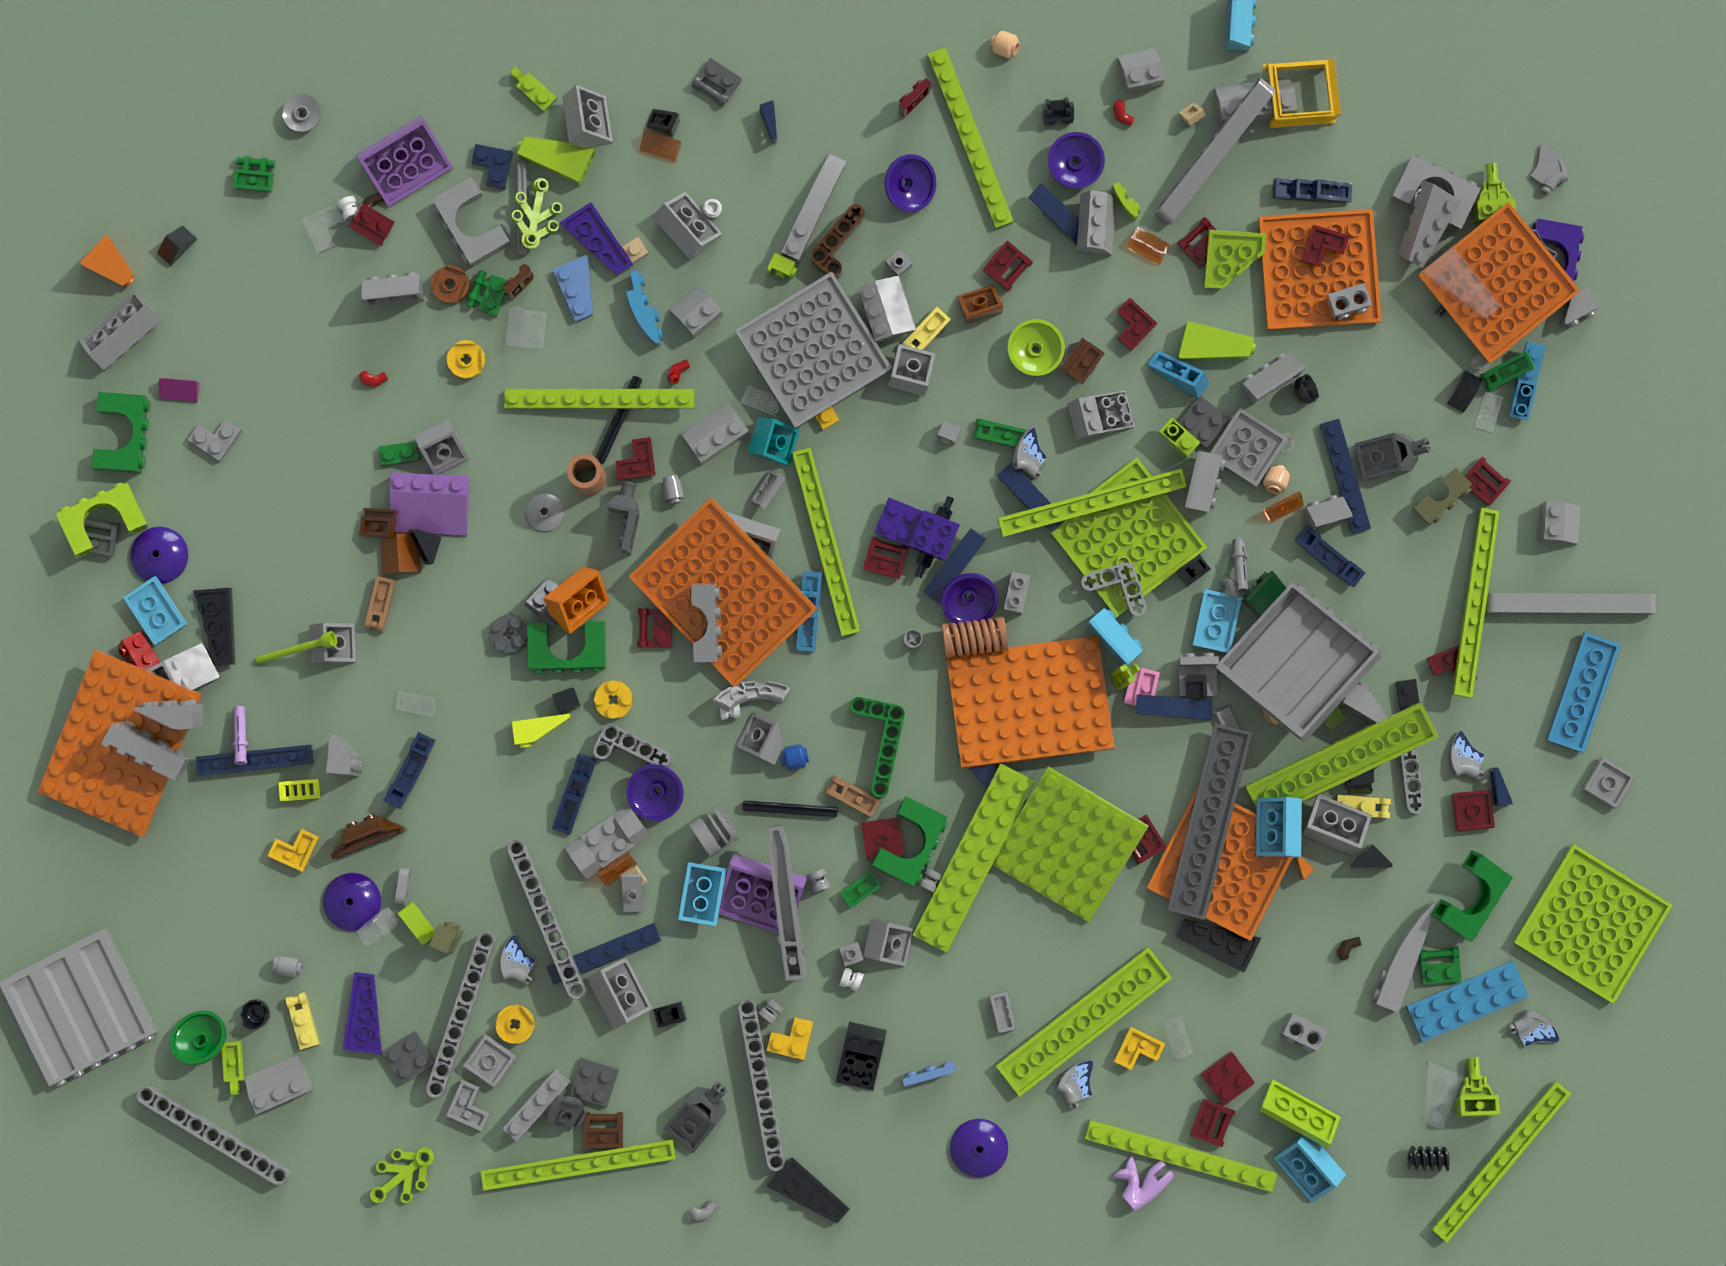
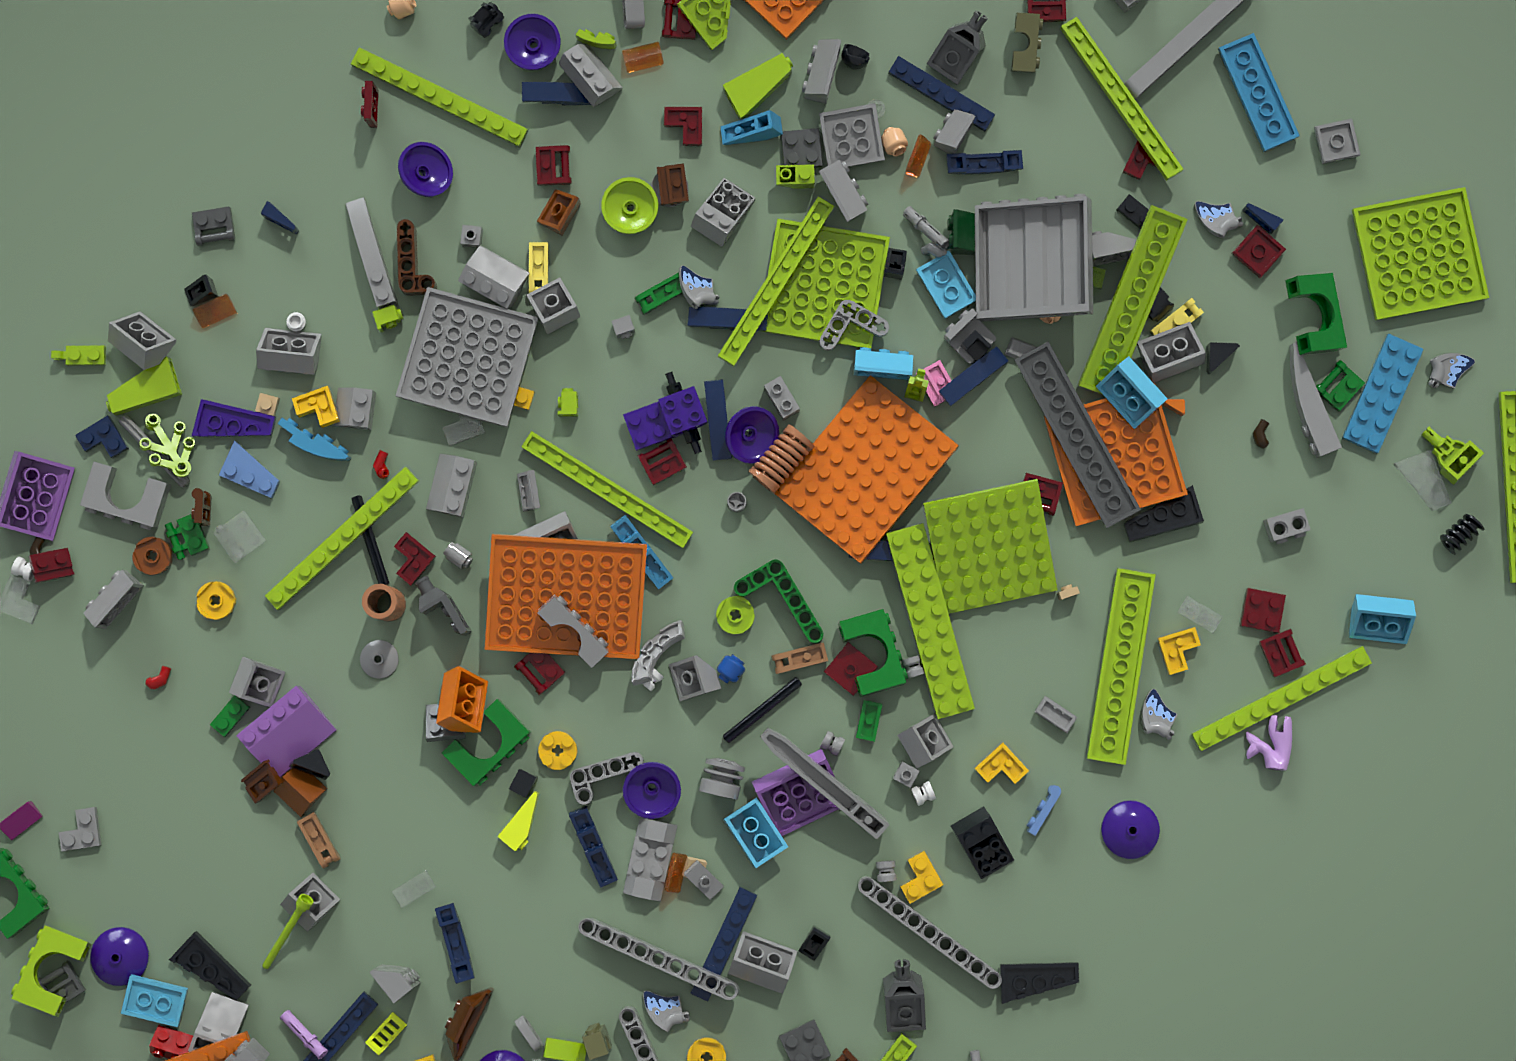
camera: 35 degrees left, 0 degrees up
dark grey plate [489,615,528,654] -> none
teal slope [748,416,800,466] -> none
lime plate [1259,1079,1341,1149] -> none
light grey beam [1399,748,1424,814] -> none
none -> yellow plate [292,386,340,428]
none -> lime brick [558,388,578,417]
none -> lime plate [716,596,755,634]
none -> yellow plate [974,742,1029,784]
none -> tan plate [1057,584,1080,600]

